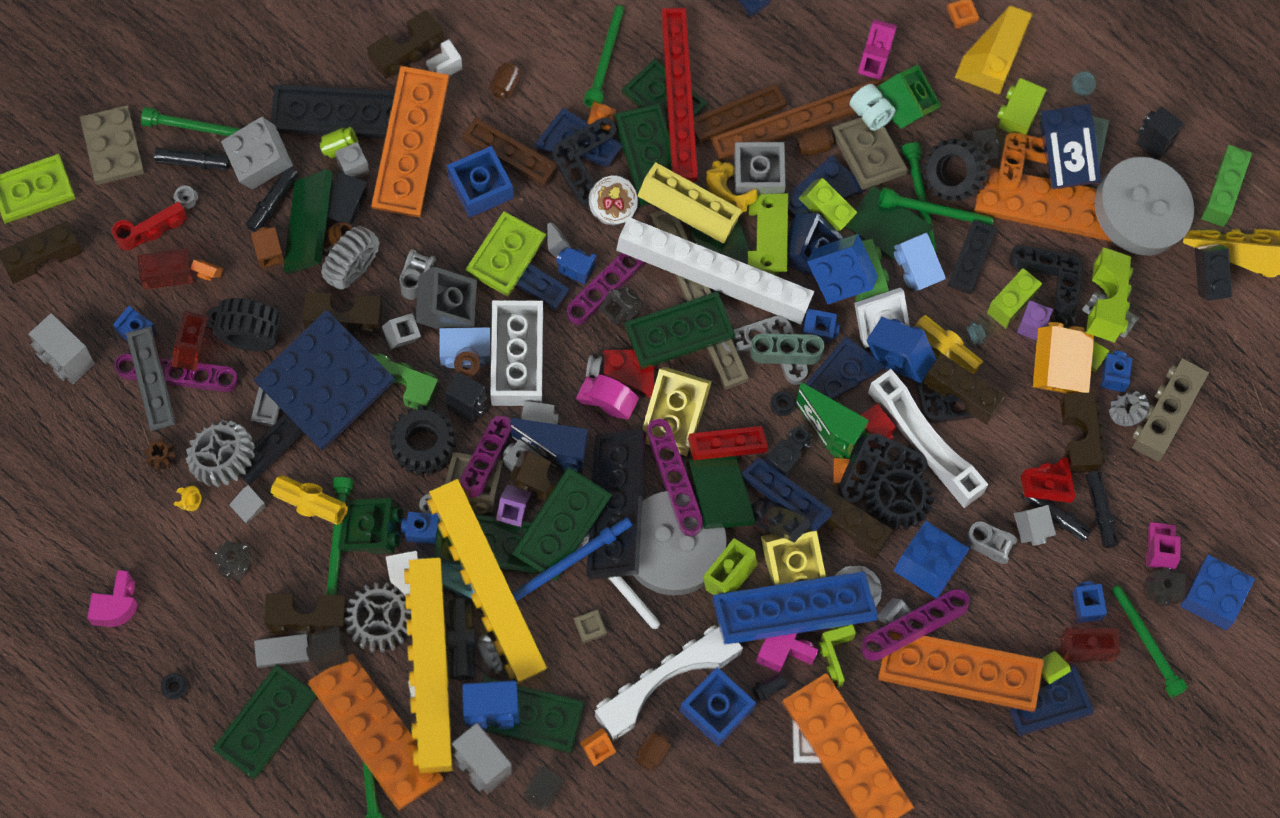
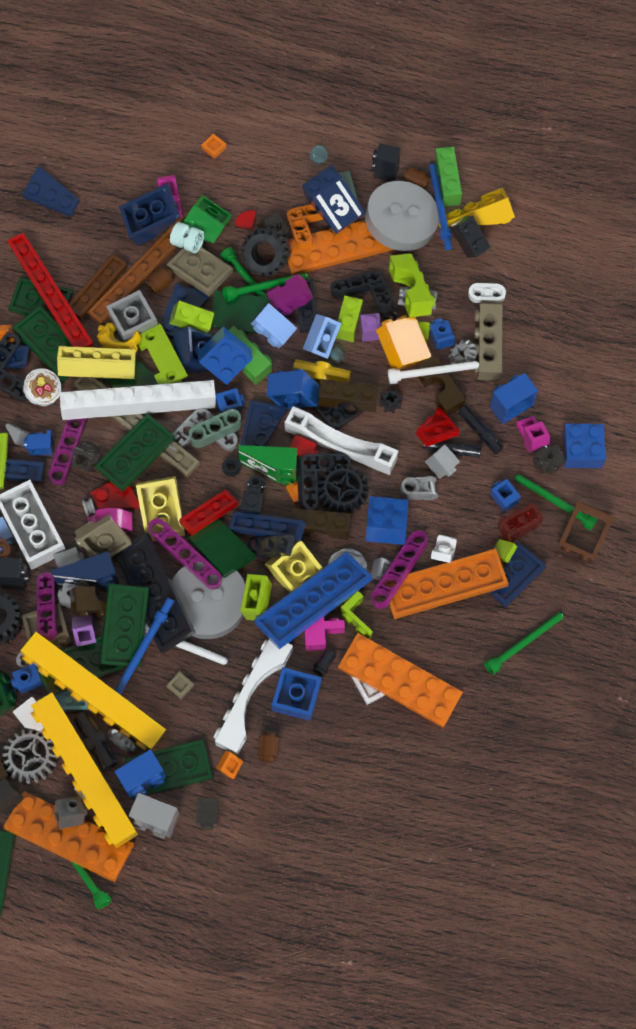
camera: 25 degrees left, 0 degrees up
white tile [854,287,910,349] -> none
yellow wedge [955,6,1032,95] -> none
lime brick [997,78,1046,135] -> none
none -> dark grey brick [54,796,87,829]
none -> dark tan plate [75,514,132,557]
none -> dark blue slope [119,183,180,246]
none -> red tile [235,210,257,229]
none -> magenta brick [267,274,313,316]
none -> light blue brick [303,314,341,359]
none -> black gear [379,389,403,414]
none -> white piece [388,361,479,384]
none -> reddish brown brick [402,166,431,190]
none -> blue bar [429,164,452,250]
none -> white bracket [431,535,457,563]
none -> white plate [468,283,506,304]
none -> green piece [484,612,563,675]
none -> blue brick [490,373,538,425]
none -> reddish brown window [559,501,615,562]

